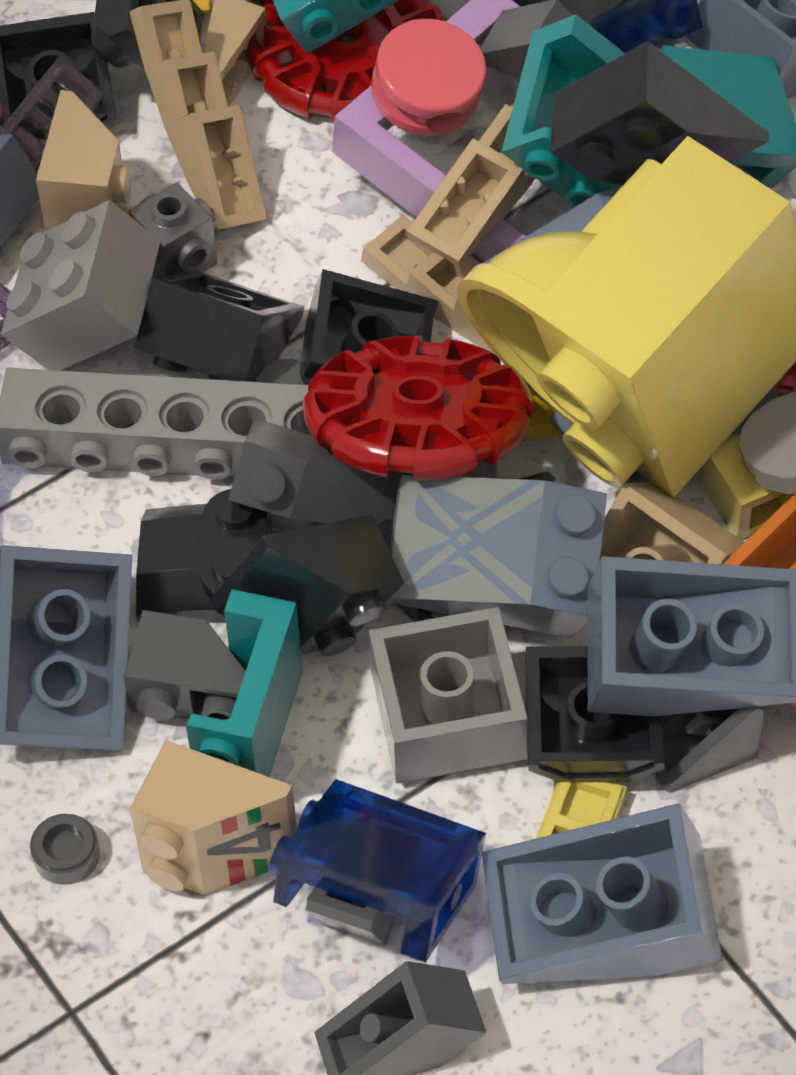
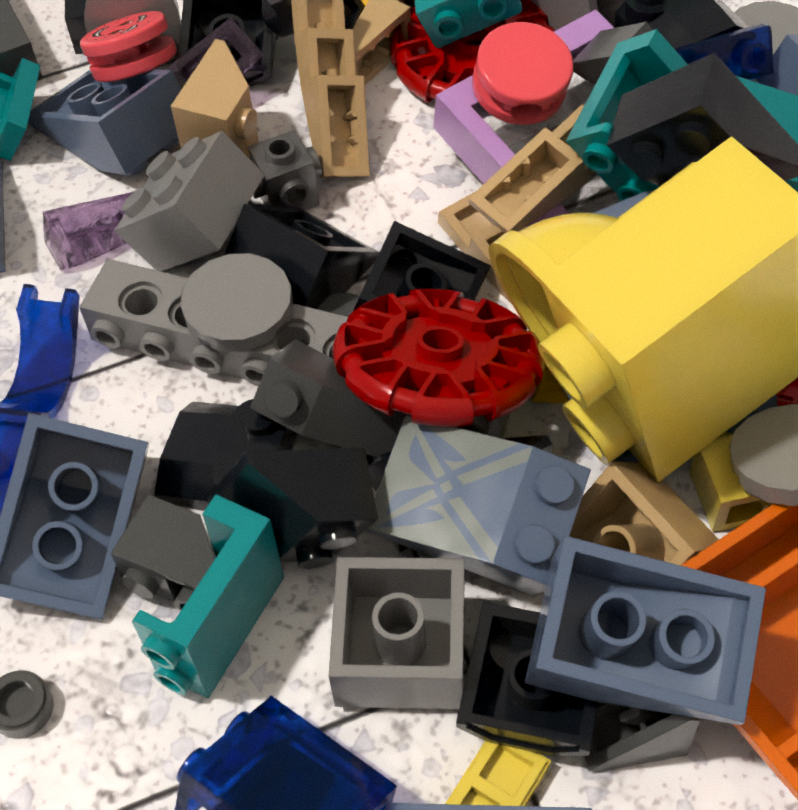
camera: 15 degrees right, 0 degrees up
tan slope [130,740,299,896] -> none
none -> light grey tile [180,253,293,352]

